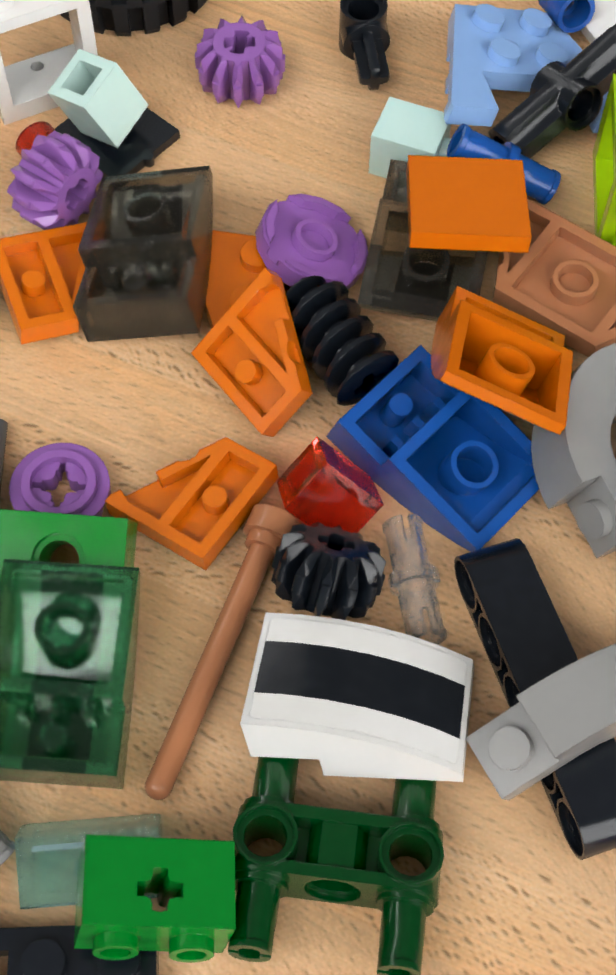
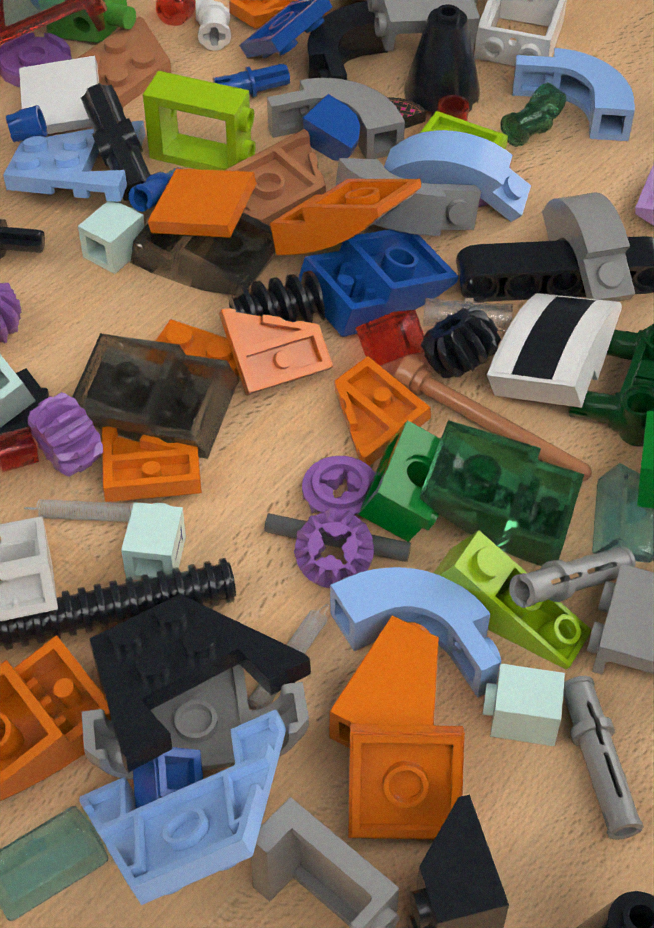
camera: 75 degrees left, 10 degrees down
medium lavender tile [255,194,369,289] -> none

